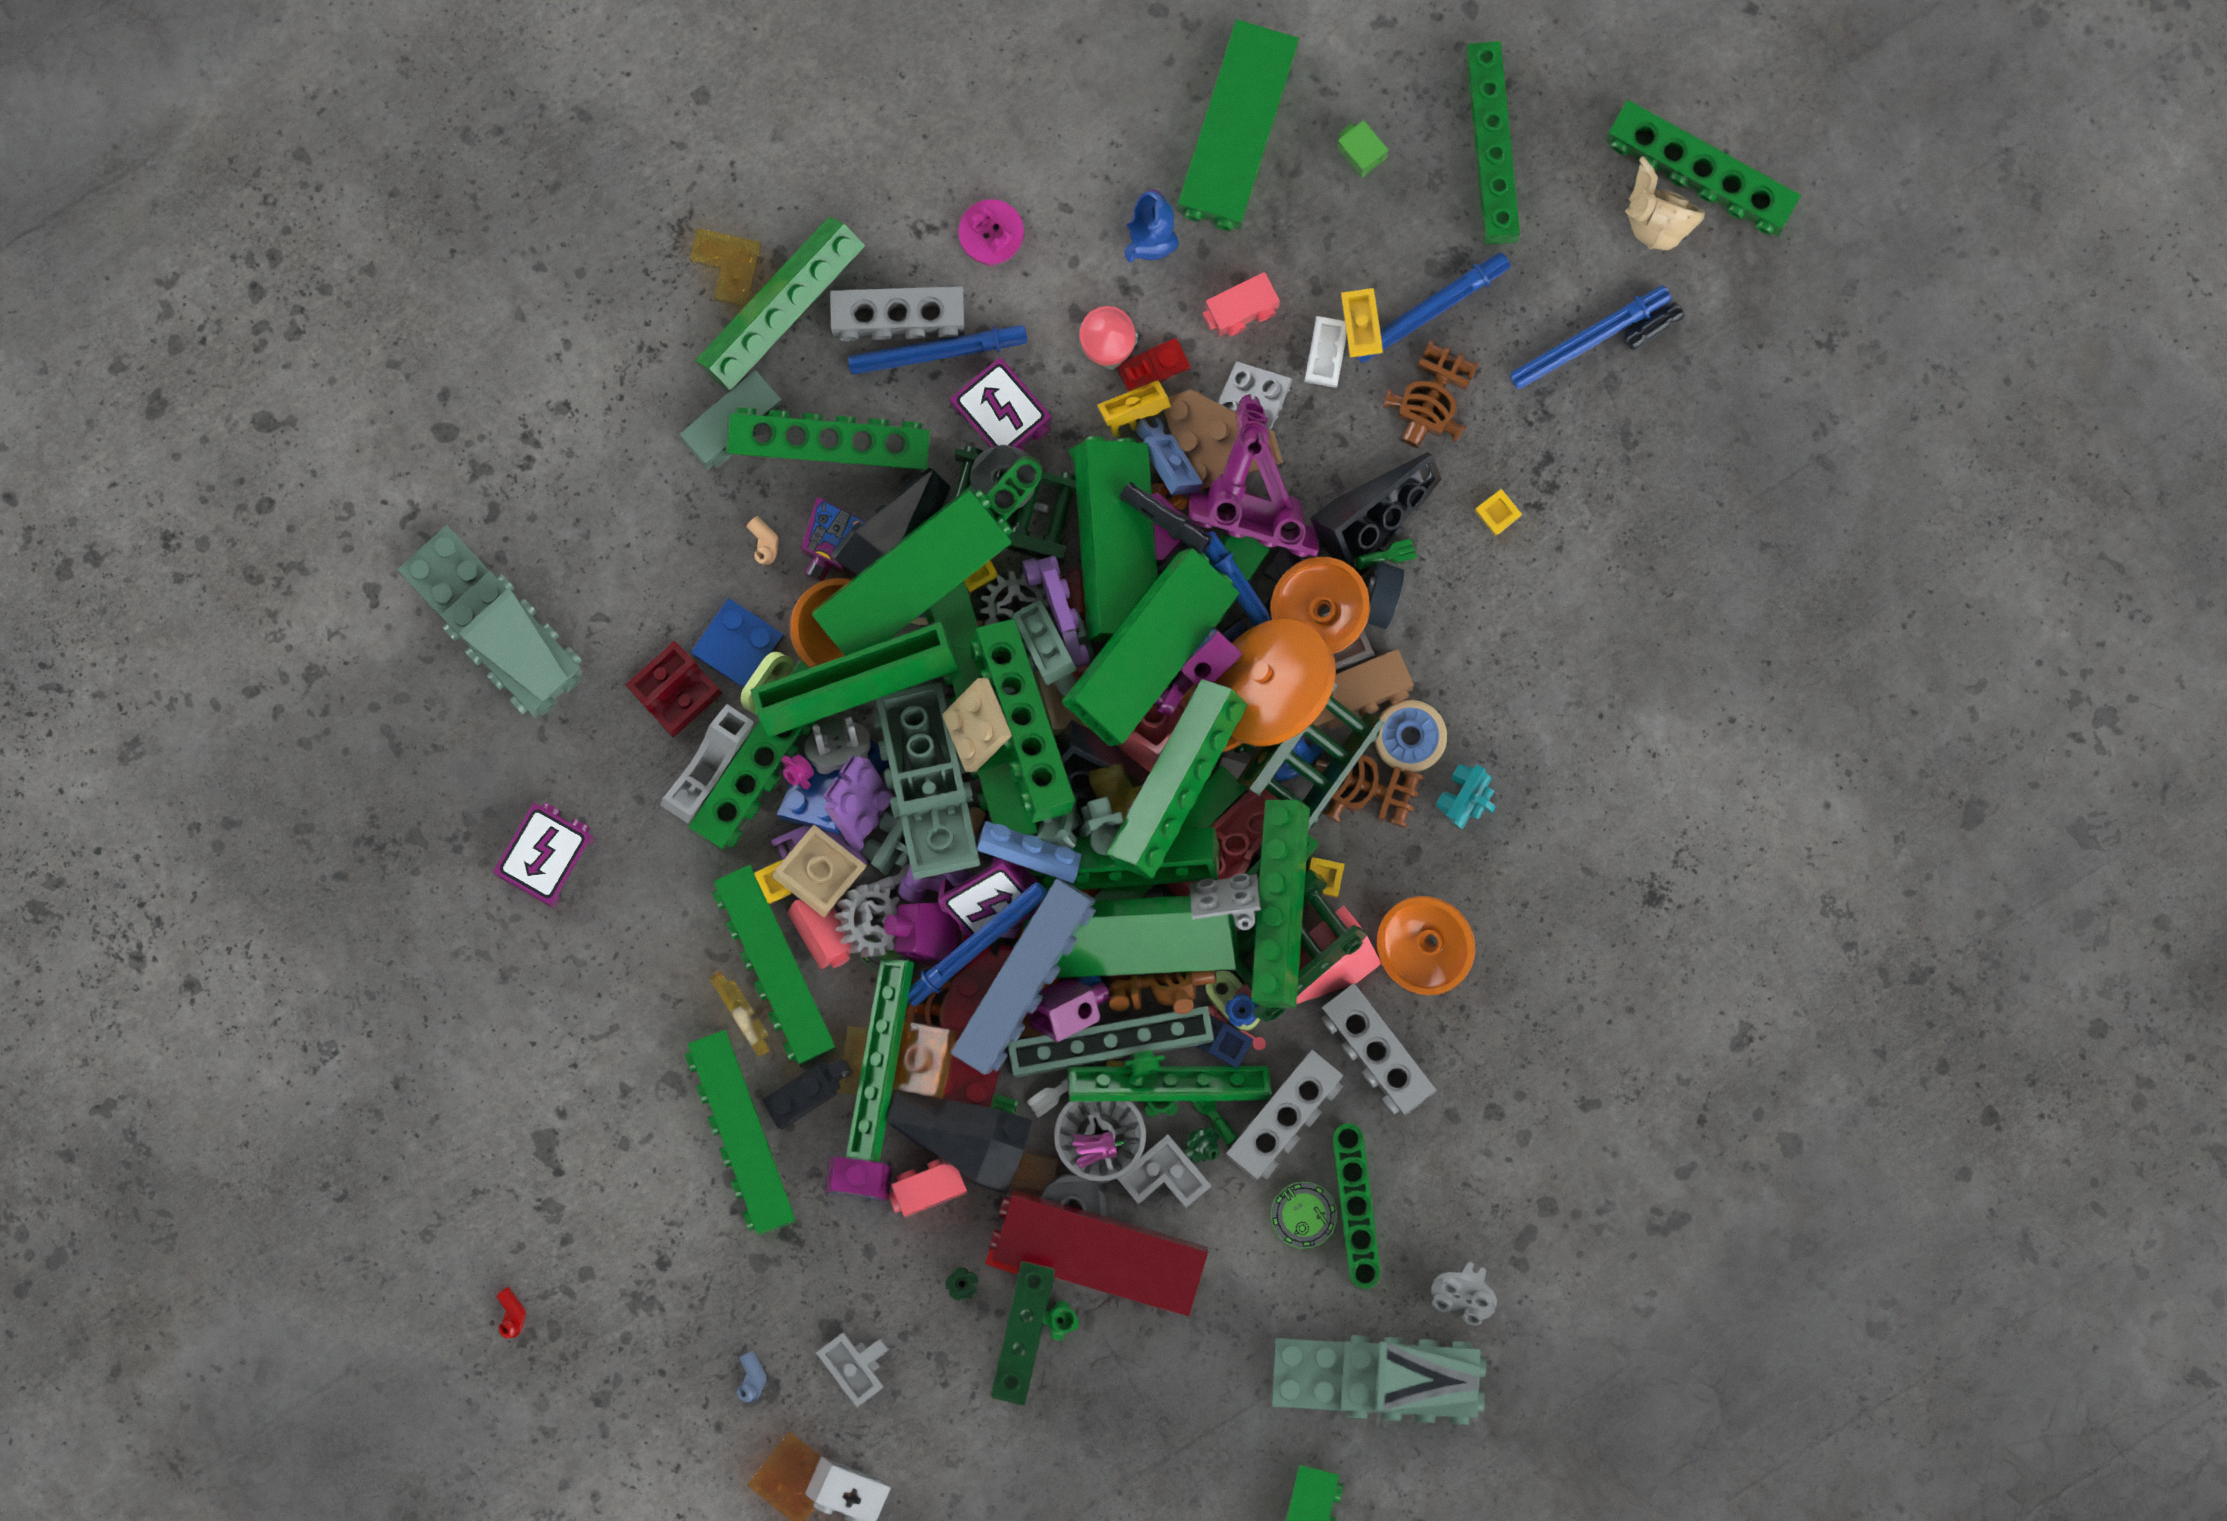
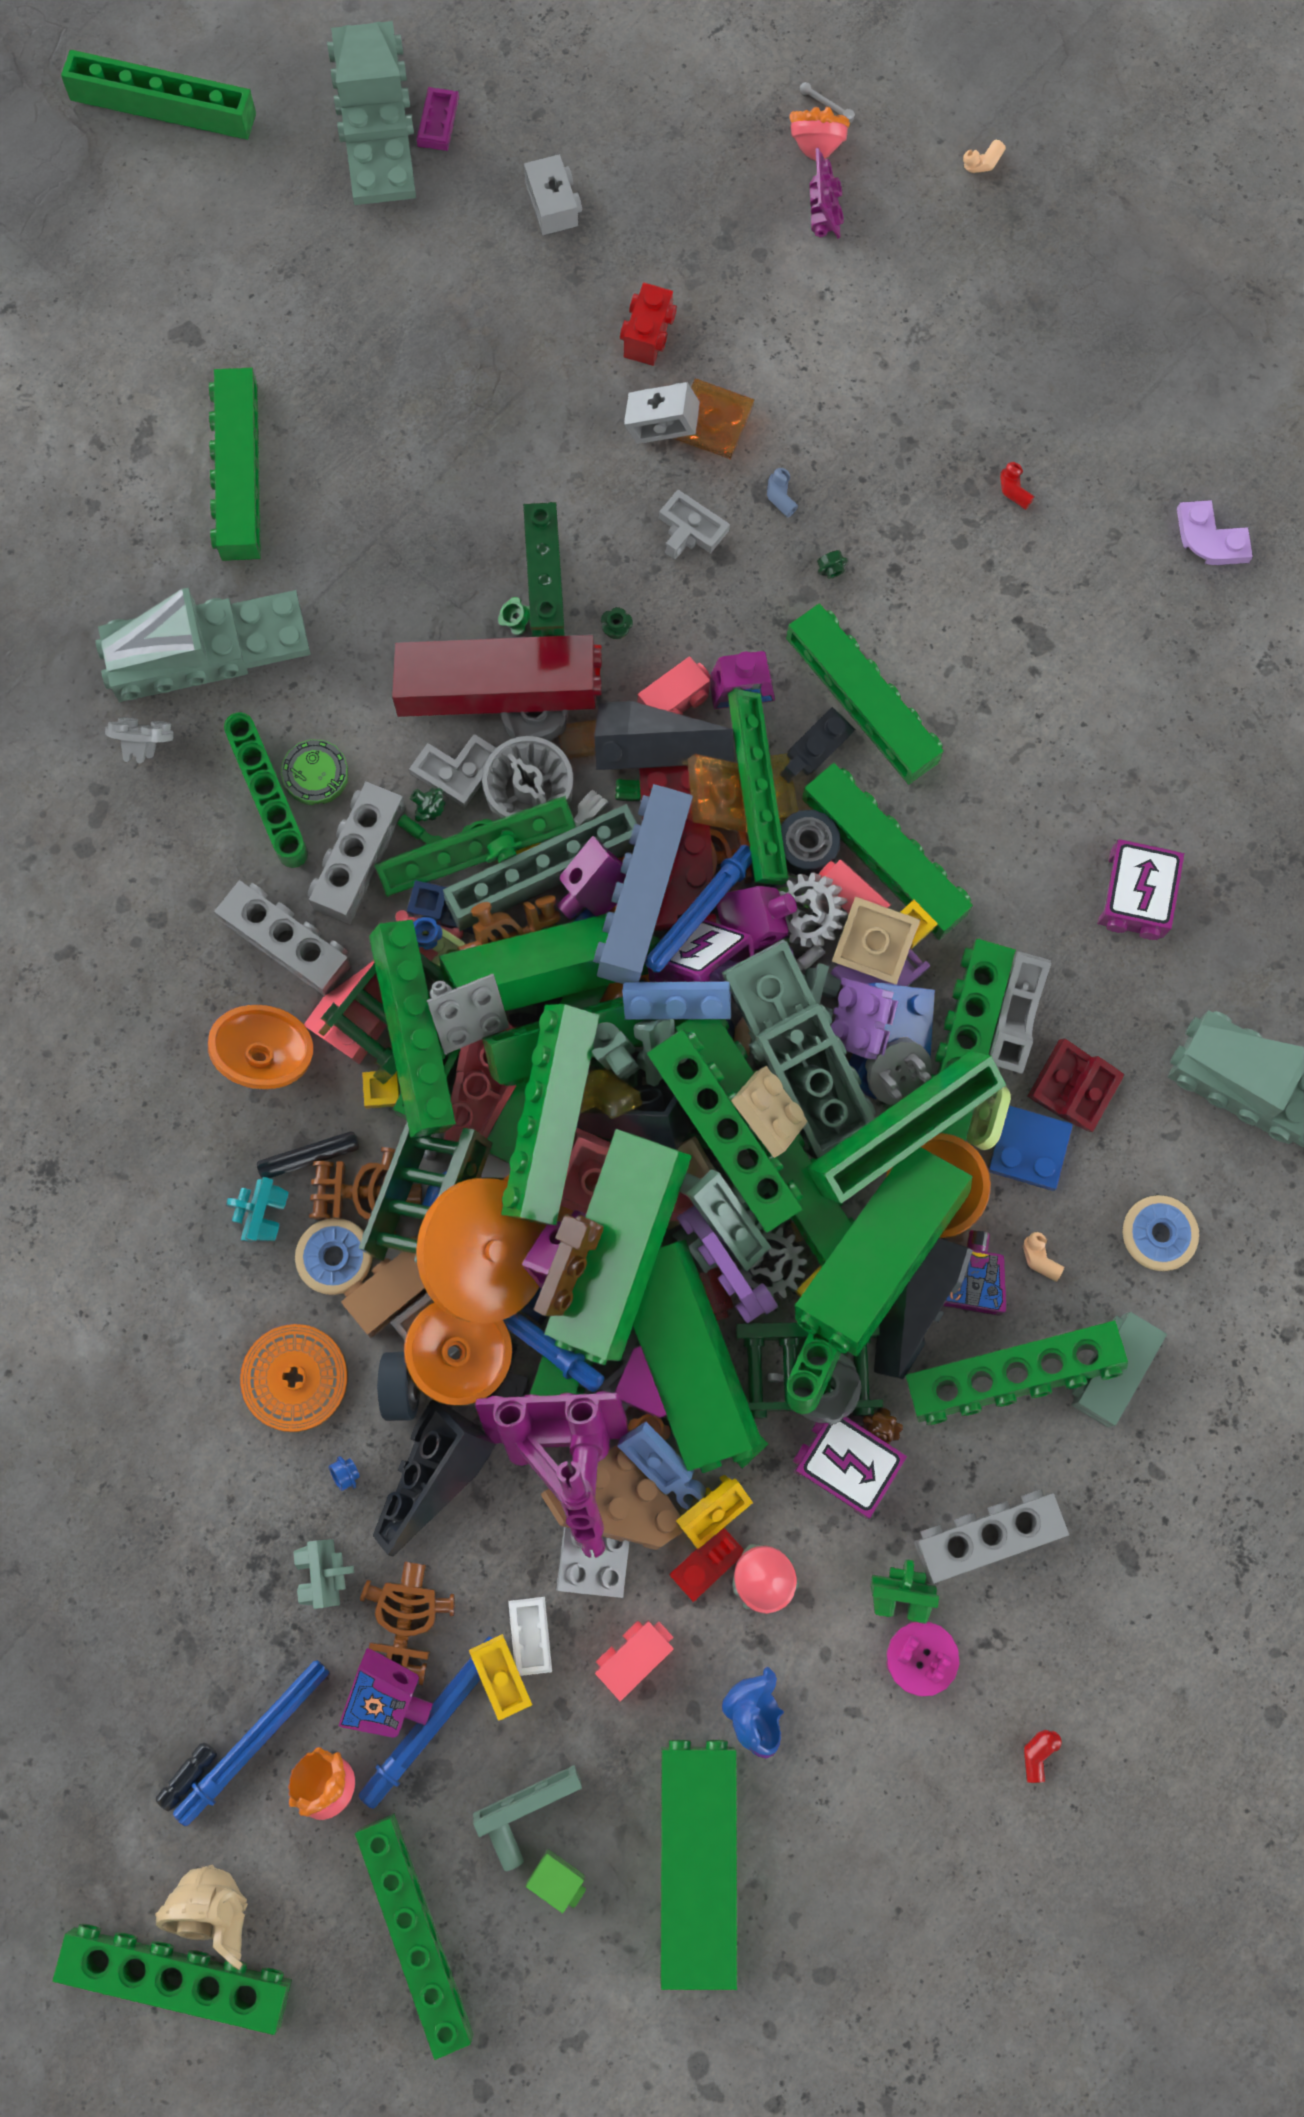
camera: 160 degrees right, 5 degrees down
clear yellow plate [689,228,762,307] -> none
brick [695,216,865,391] -> none
clear yellow plate [708,970,770,1057] -> none
dark pink plate [781,755,814,789] -> none
blue axle [848,325,1028,375] -> none
flat silver piece [1072,1131,1124,1169] -> none
black pin [1119,482,1213,555] -> none
magenta plate [1155,683,1184,716] -> none
green piece [1355,539,1418,570] -> none
yellow plate [1475,489,1522,537] -> none
none -> orange piece [240,1324,348,1432]
none -> black axle [257,1131,359,1178]
none -> orange hair [288,1747,355,1820]
none -> sand green hips [293,1539,355,1609]
none -> blue plate [329,1456,360,1491]
none -> magenta torso [338,1648,433,1738]
none -> sand green piece [473,1765,582,1871]
none -> reddish brown plate [534,1214,604,1316]
none -> wheel [781,810,840,877]
none -> dark green plate [817,550,848,579]
none -> reddish brown plant [861,1408,903,1444]
none -> green hips [870,1559,939,1624]
none -> red arm [1024,1730,1062,1783]
none -> wheel [1123,1195,1199,1271]
none -> lavender plate [1177,500,1253,565]

